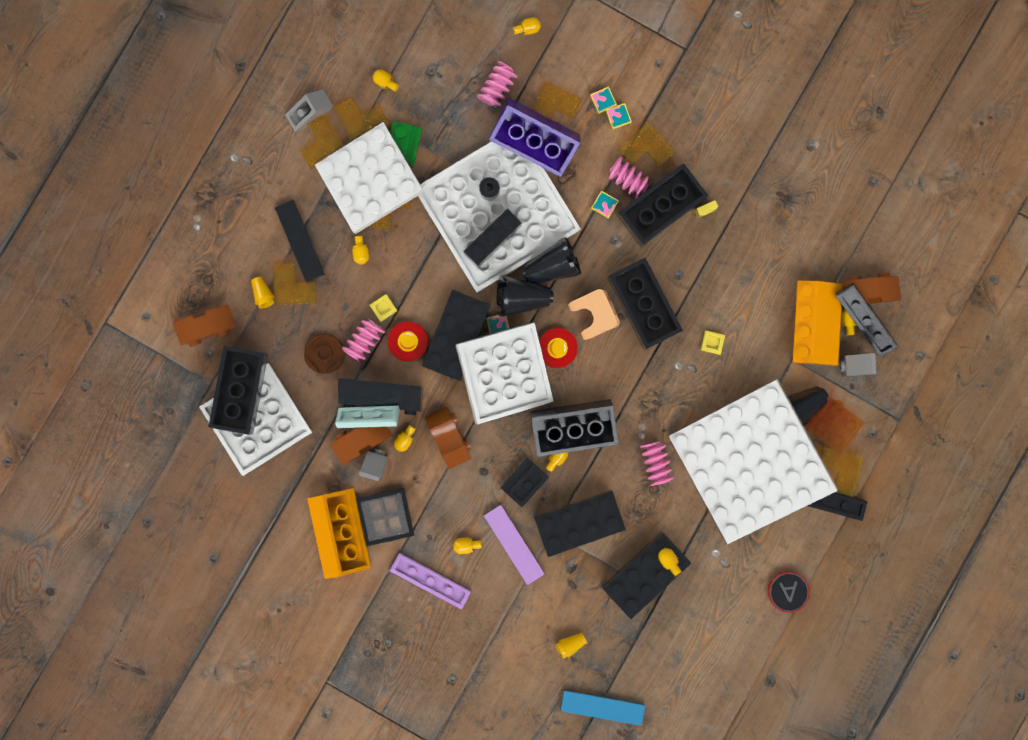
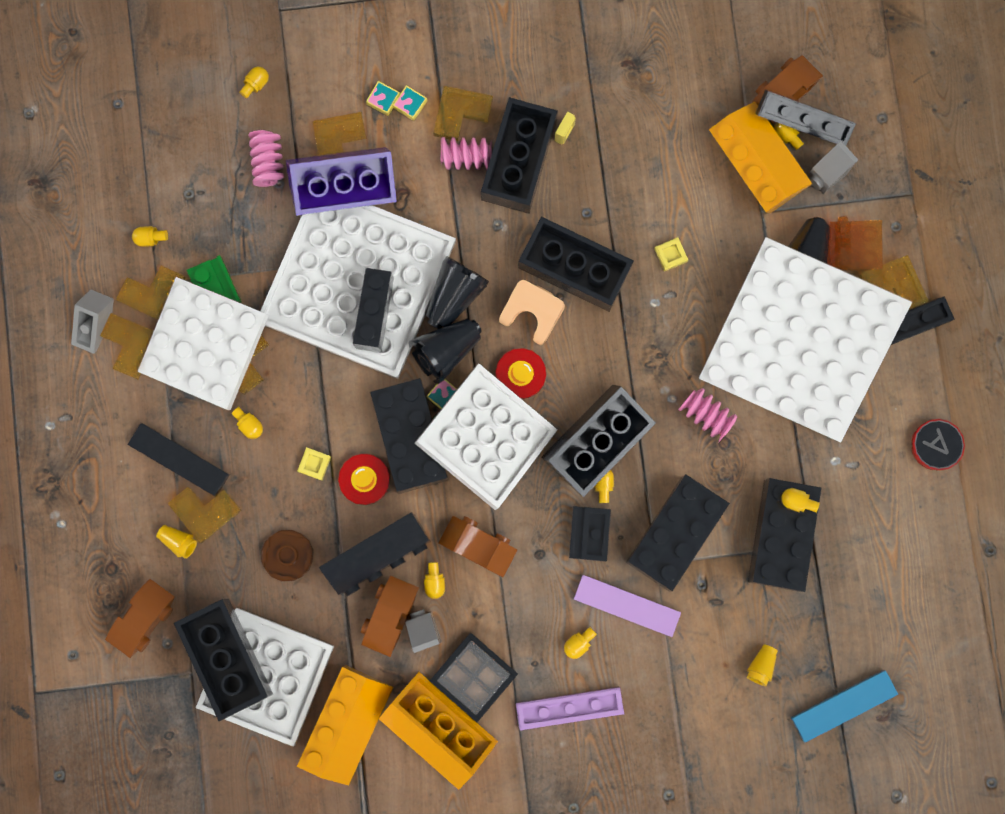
camera: 30 degrees left, 5 degrees down
light aqua tile [335,406,400,428] -> none
bright pink piece [342,318,386,362] -> none
black brick [479,177,500,201] -> none
tile [591,190,619,219] -> none
none -> light orange slope [297,665,393,786]

